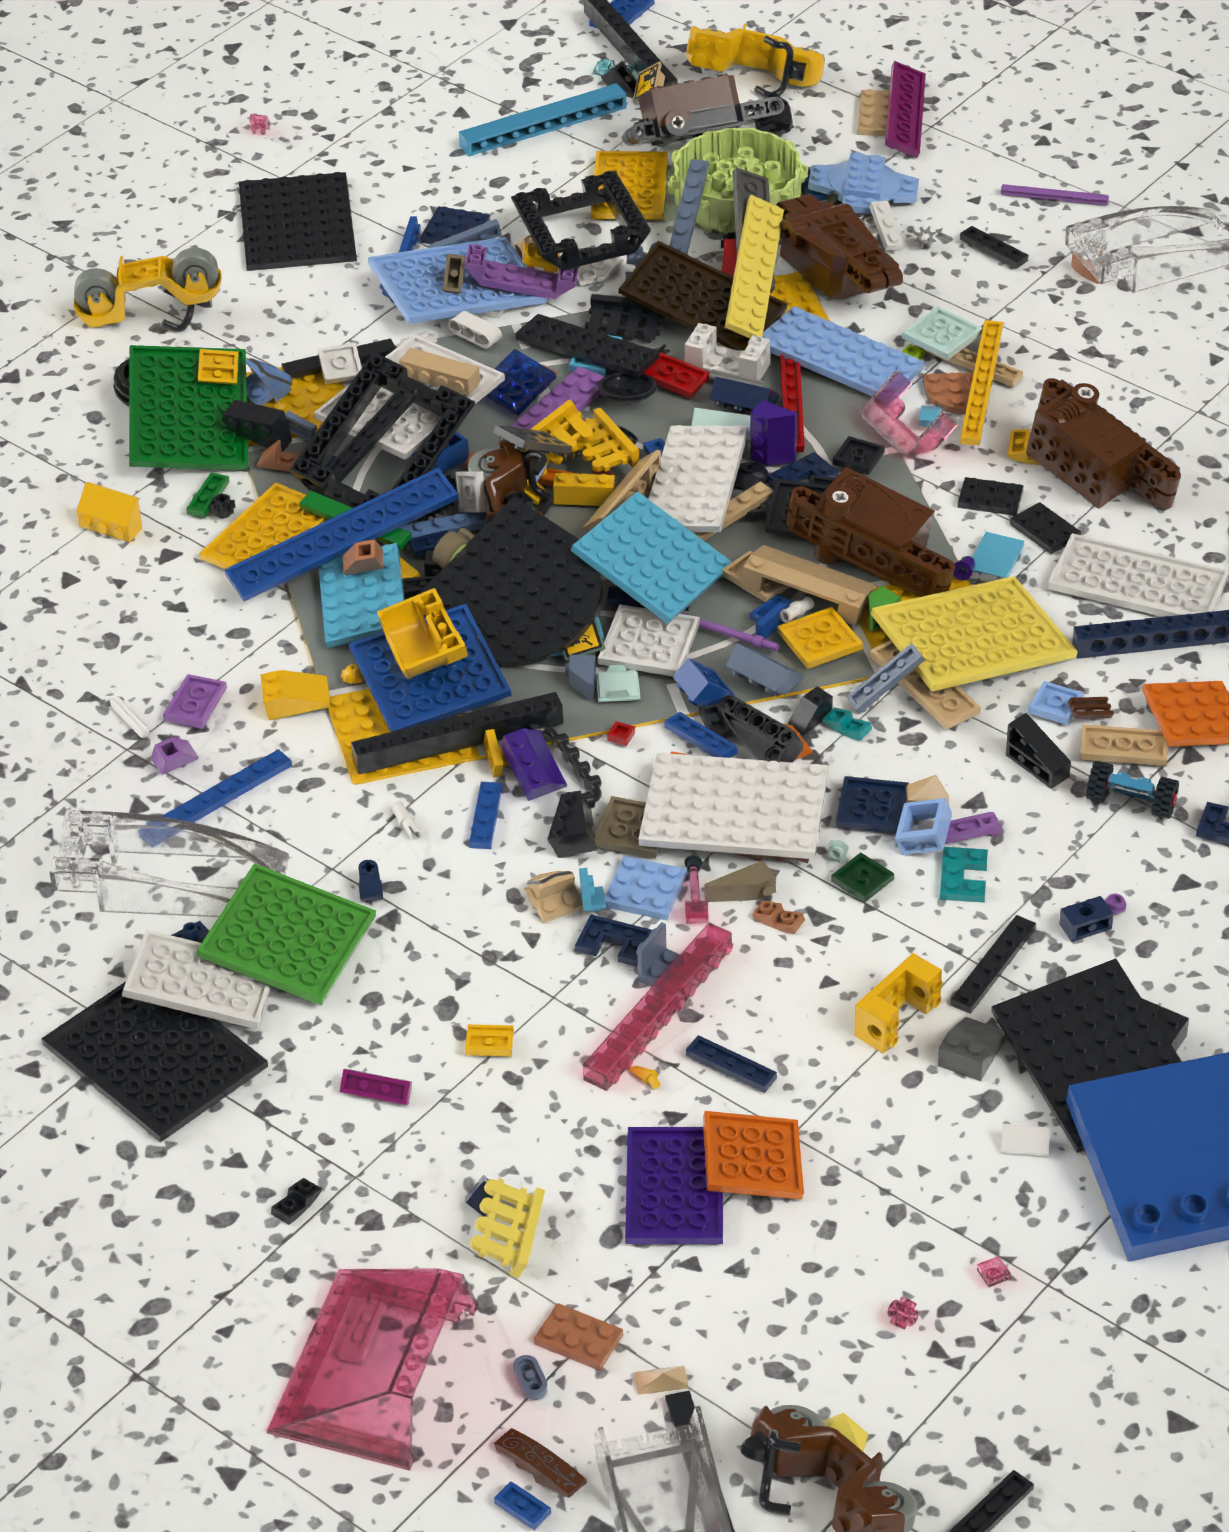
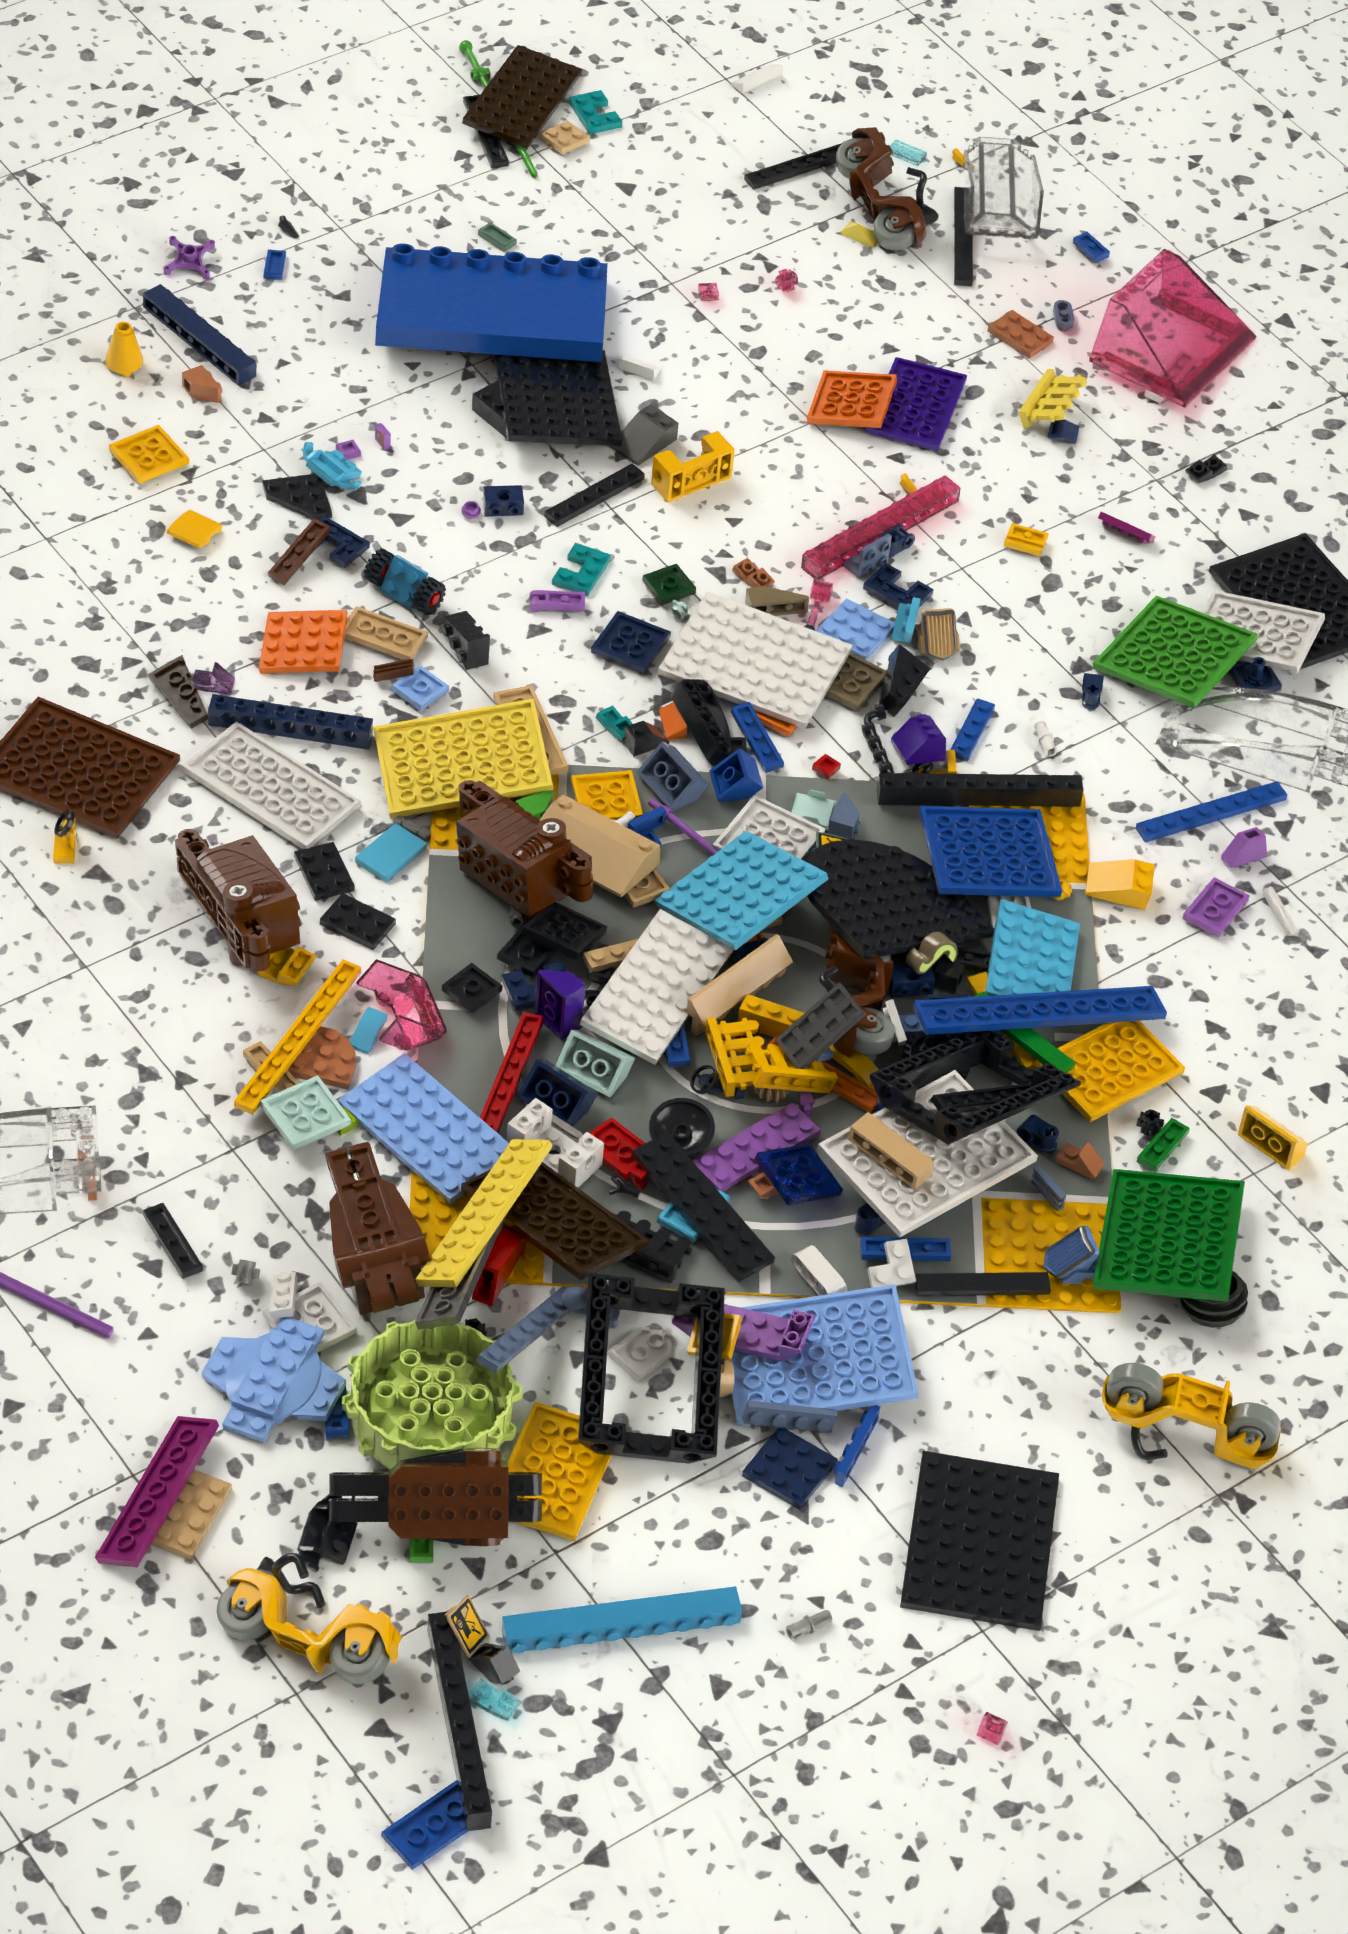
camera: 170 degrees left, 5 degrees up
yellow slope [198,349,238,385] -> none
black wedge [223,400,292,452] -> none
white plate [318,343,362,384] -> none
nougat slope [343,539,383,575] -> none
yellow piece [377,588,468,679] -> none
dark tan slope [442,254,466,293] -> none
reddish brown slope [494,1428,587,1498] -> none
tan slope [635,1365,688,1395] -> none
dark blue plate [686,1035,777,1093] -> none
sand blue plate [846,643,925,714] -> none
light blue window [895,798,952,855] -> none
tan slope [906,775,949,805] -> none
dark purple bush [953,556,976,581] -> none
none -> light grey axle [786,1610,833,1640]
none -> dark blue piece [882,524,915,558]

